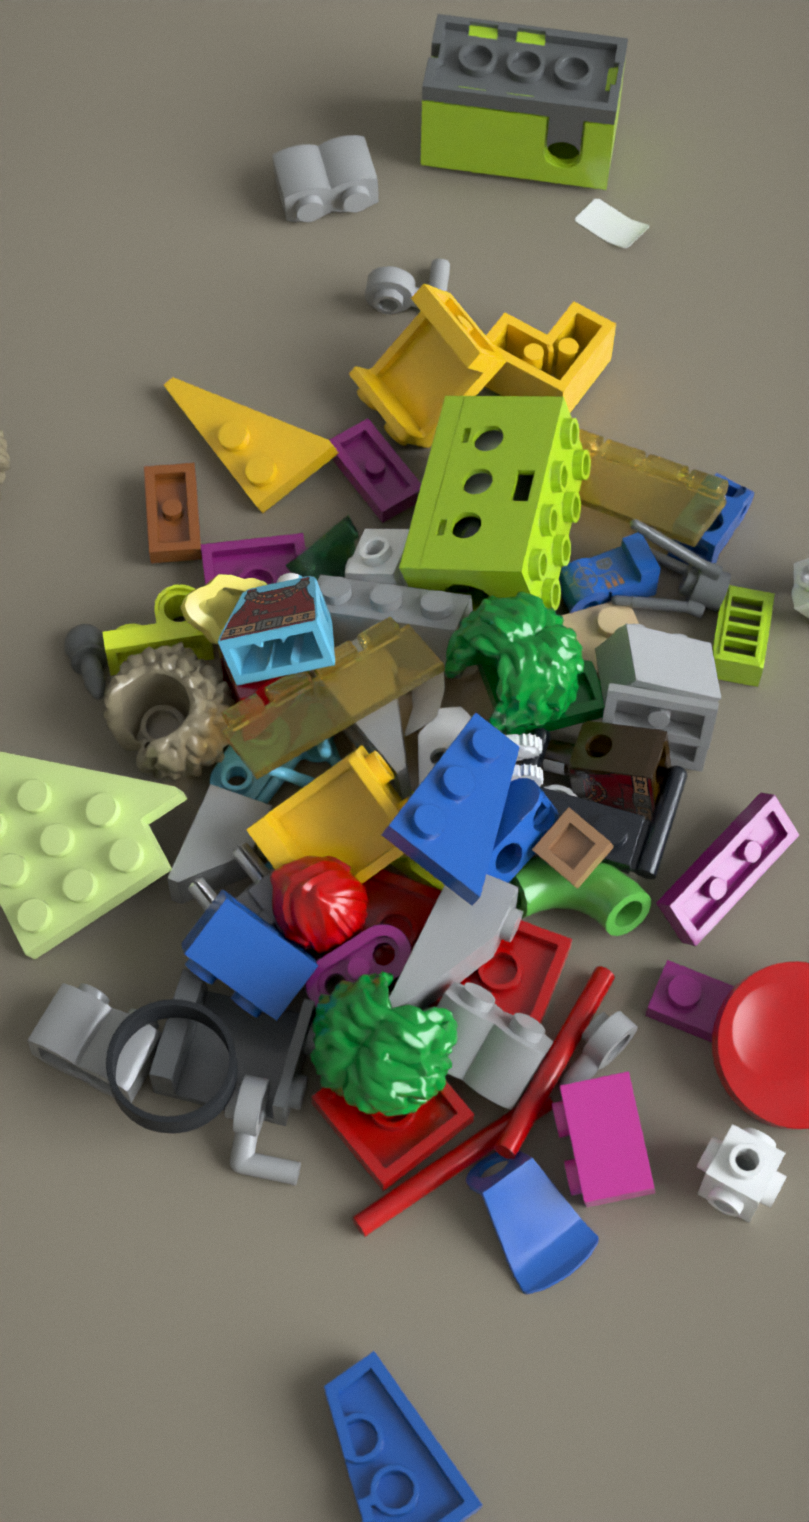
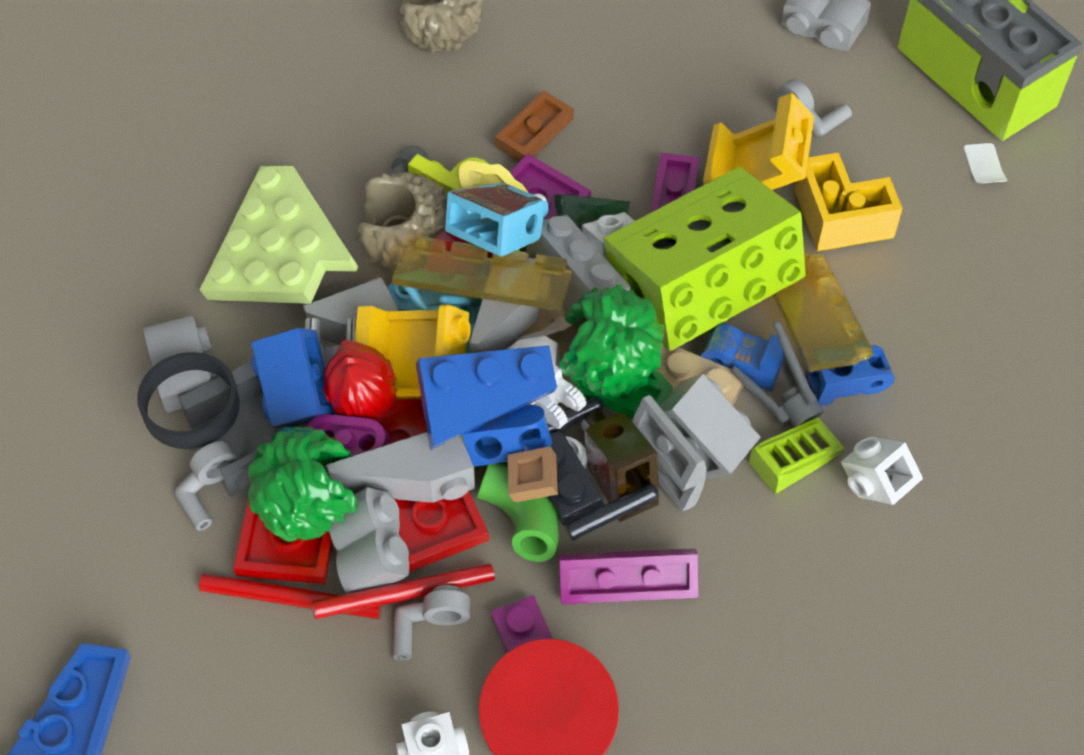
camera: 45 degrees right, 5 degrees down
yellow wing [163,377,339,513] -> none
piece [466,1151,599,1294] -> none
dark pink brick [552,1071,655,1208] -> none

